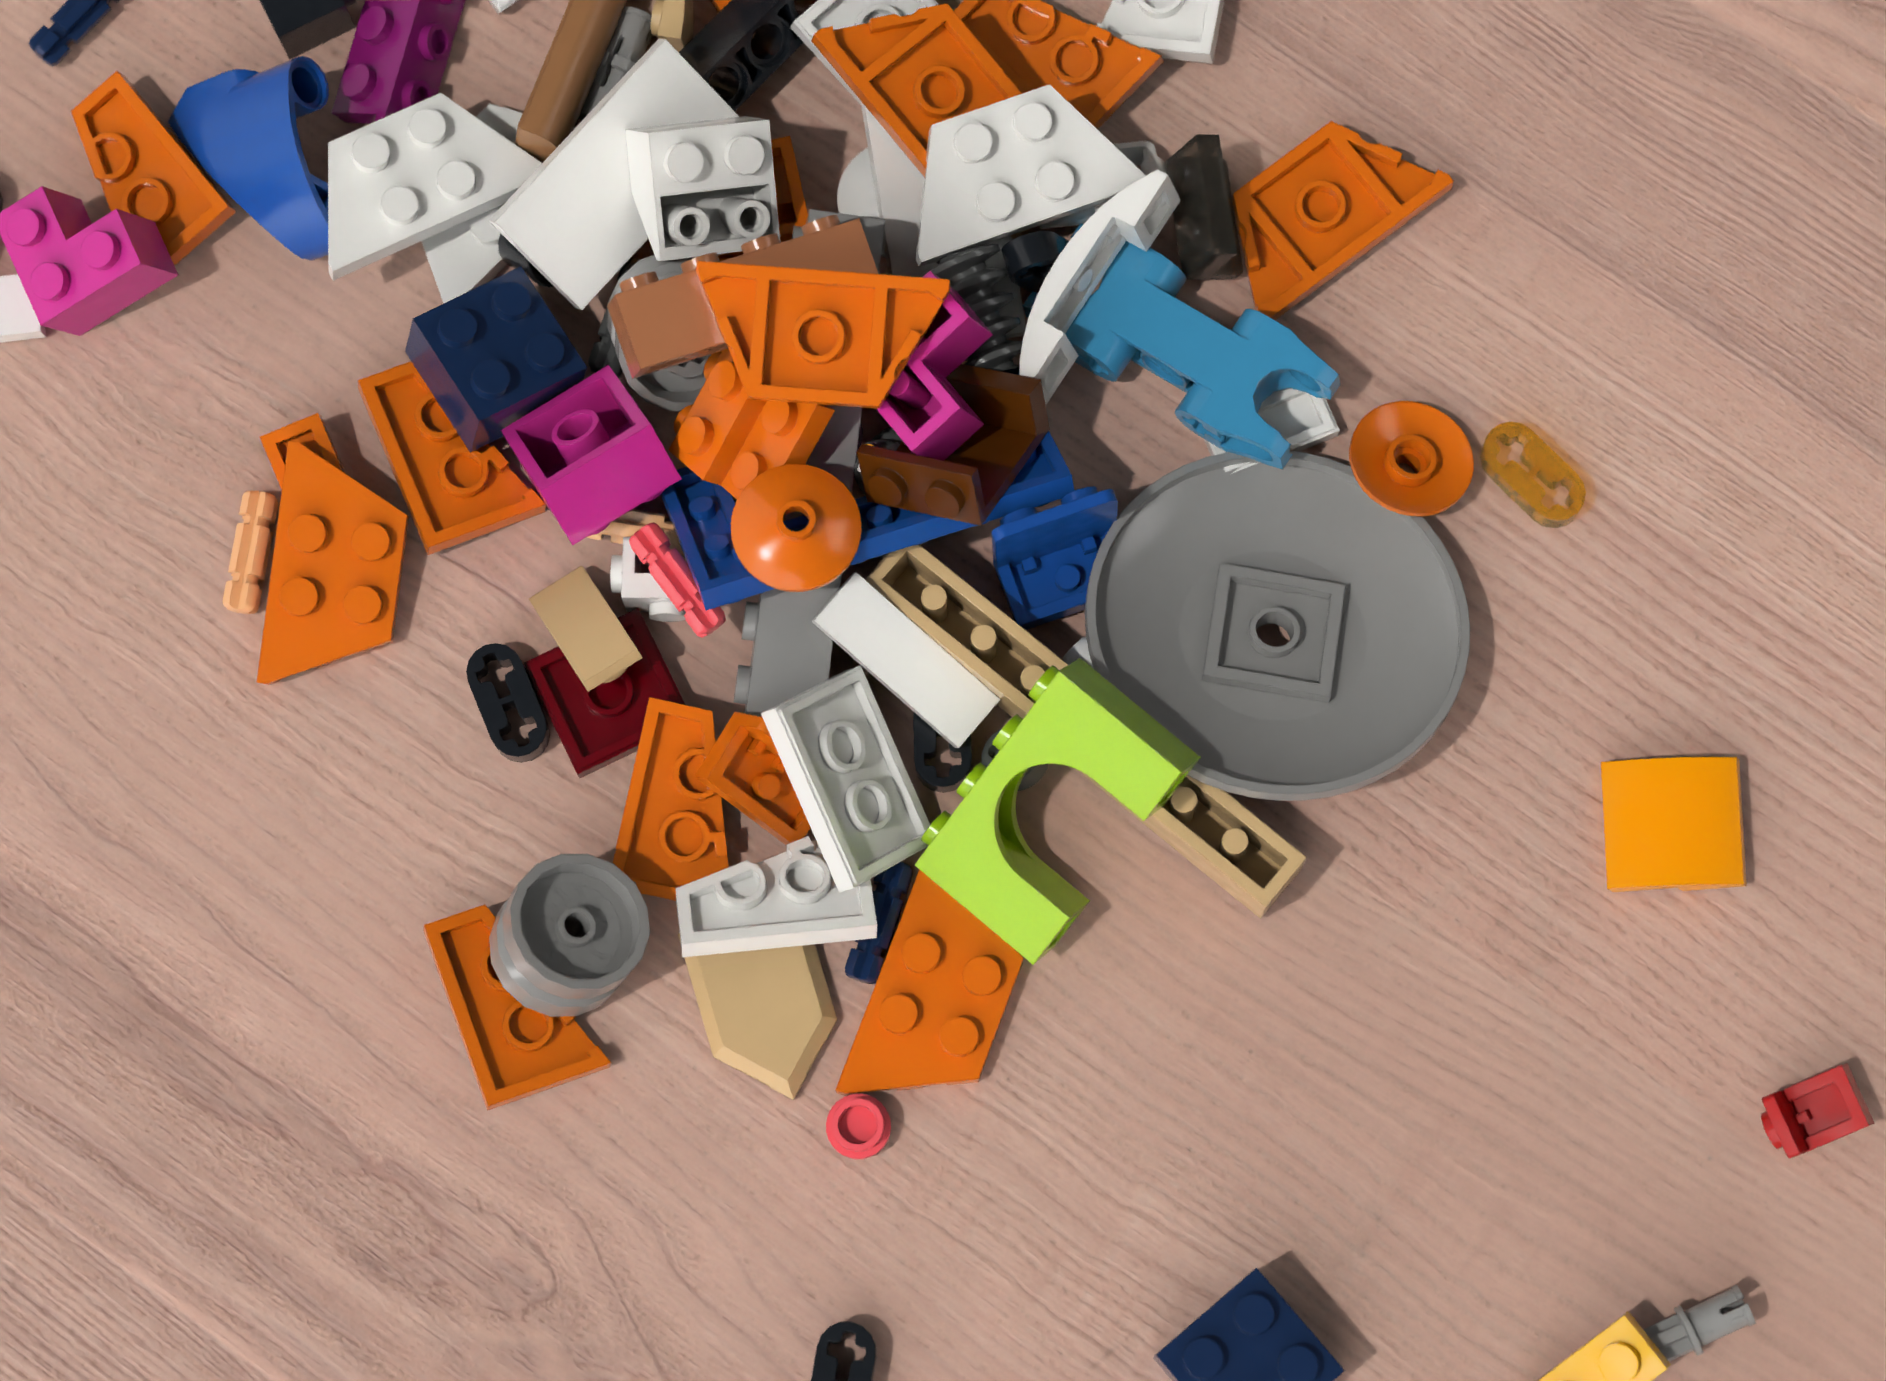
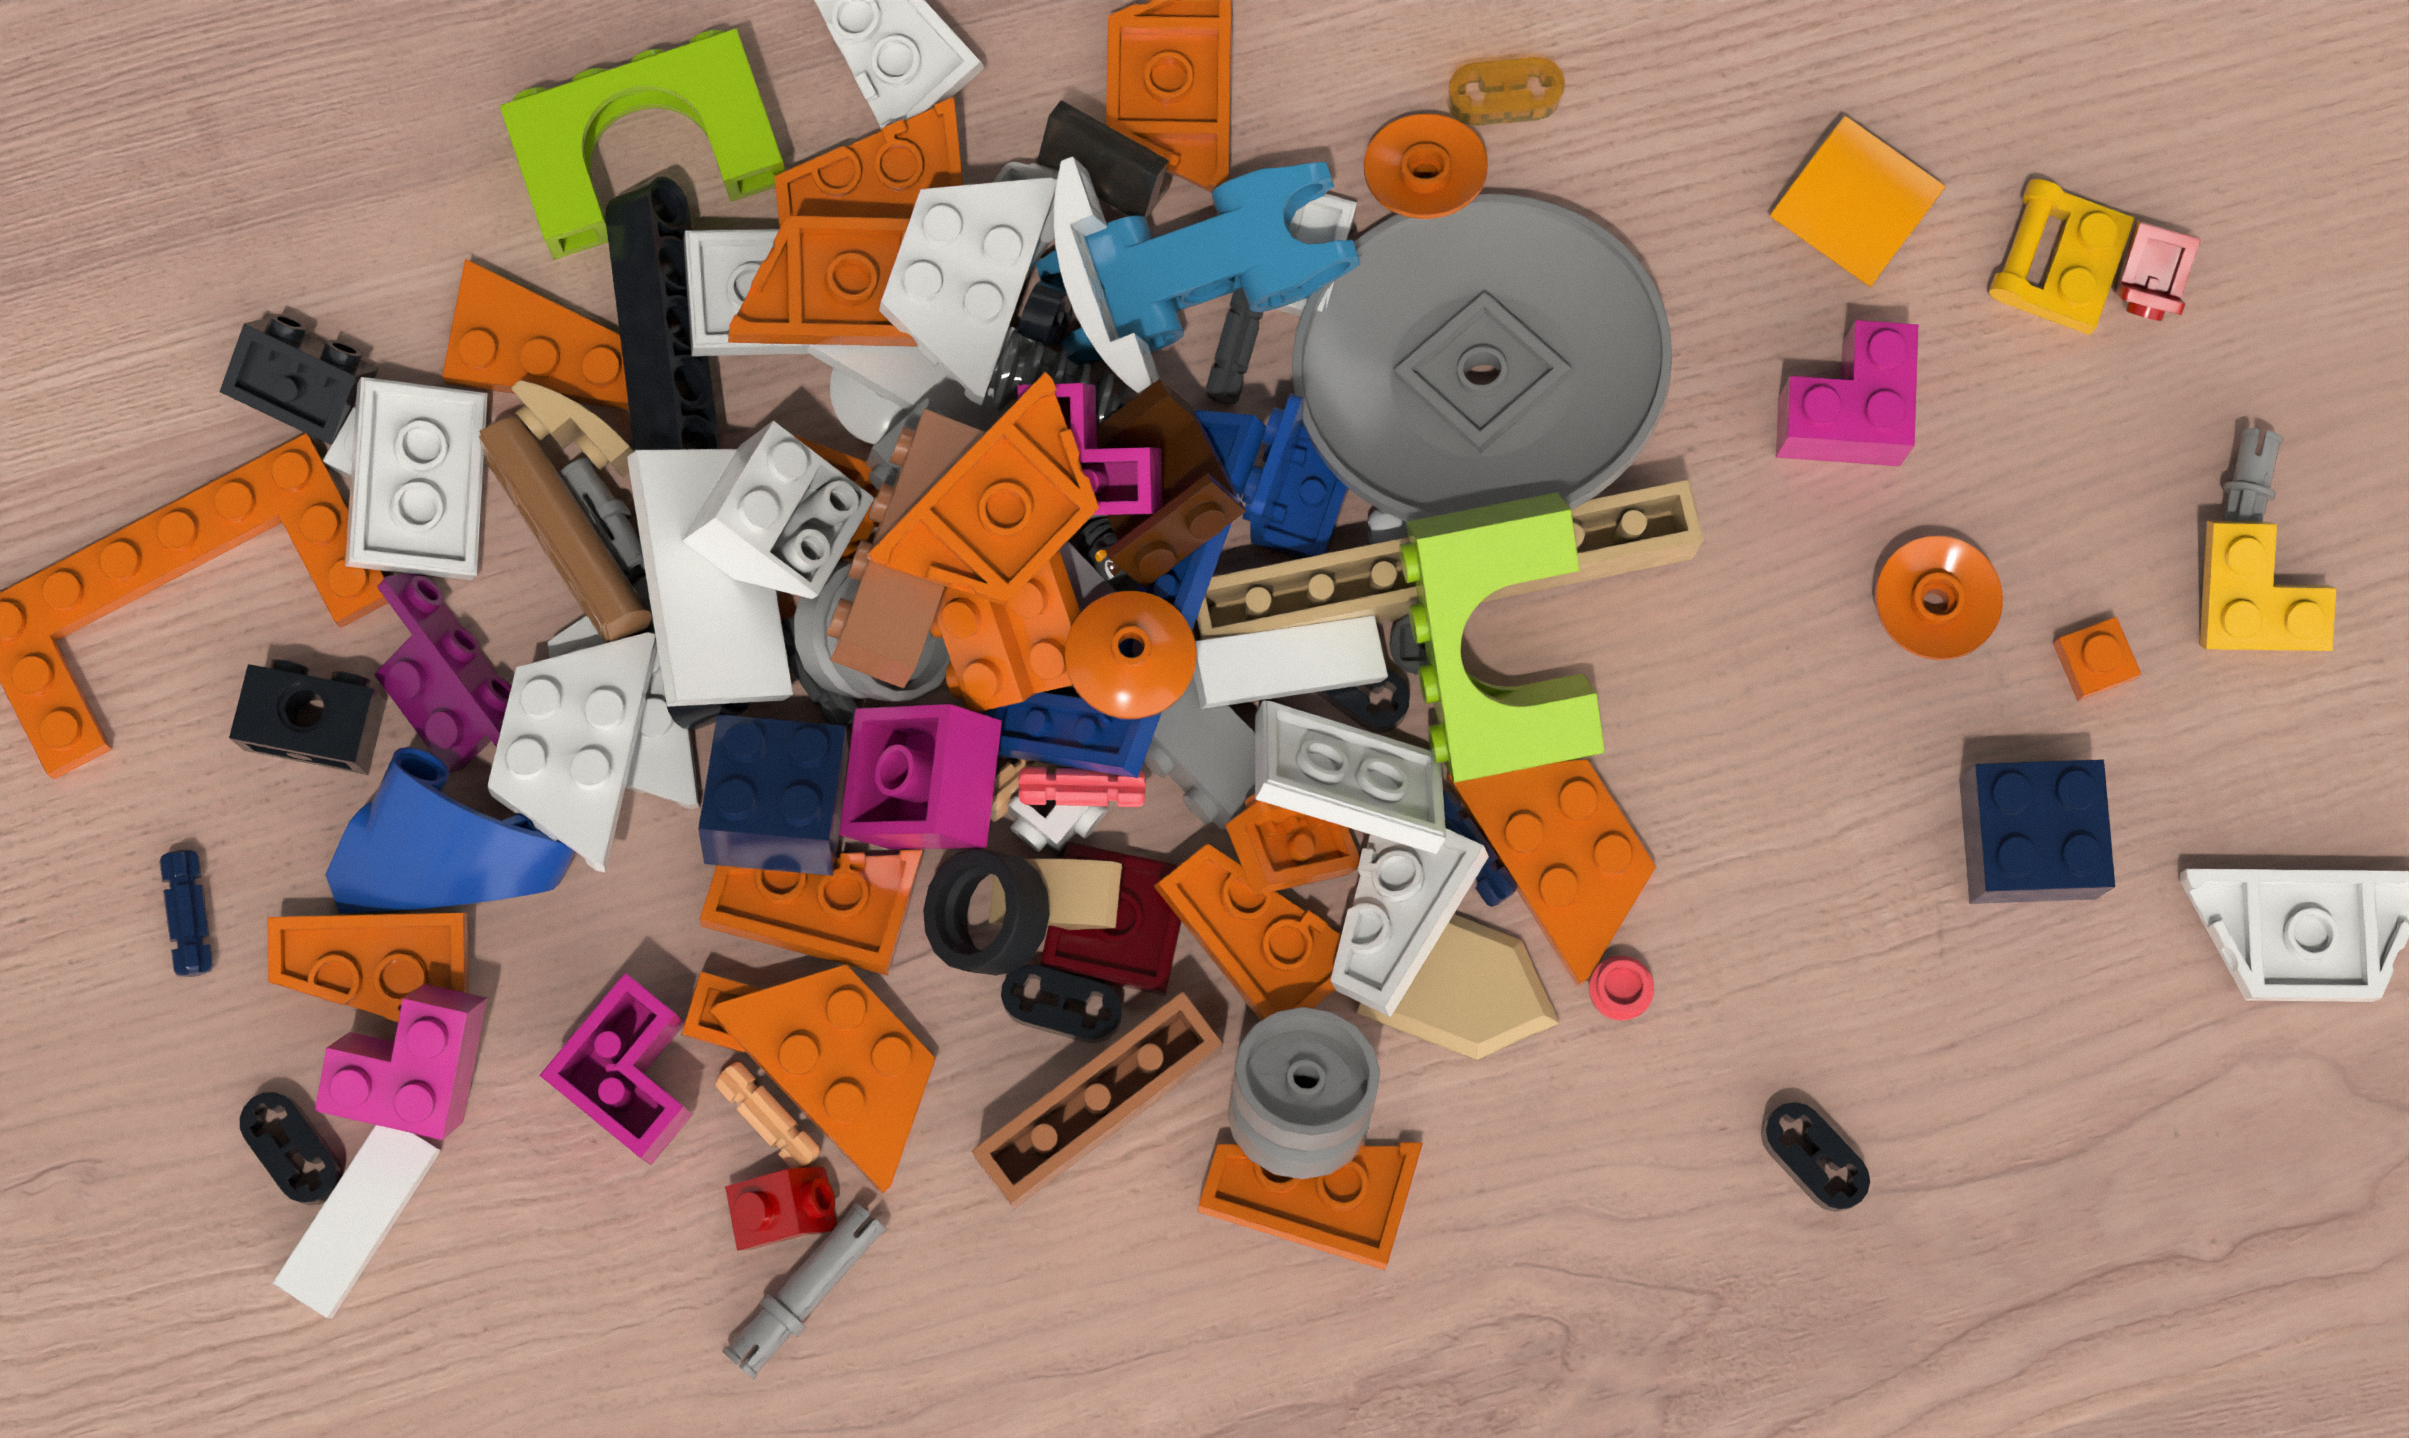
camera: 60 degrees left, 0 degrees up
none -> dark pink brick [539,973,693,1165]
none -> light grey pin [722,1202,887,1380]
none -> red bracket [725,1167,837,1251]
none -> black tyre [923,848,1050,976]
none -> nougat brick [971,992,1223,1210]
none -> dark grey axle [1206,287,1264,404]
none -> dark pink brick [1776,320,1919,466]
none -> orange dish [1875,536,2003,660]
none -> yellow plate [1989,179,2135,335]
none -> orange plate [2053,617,2142,701]

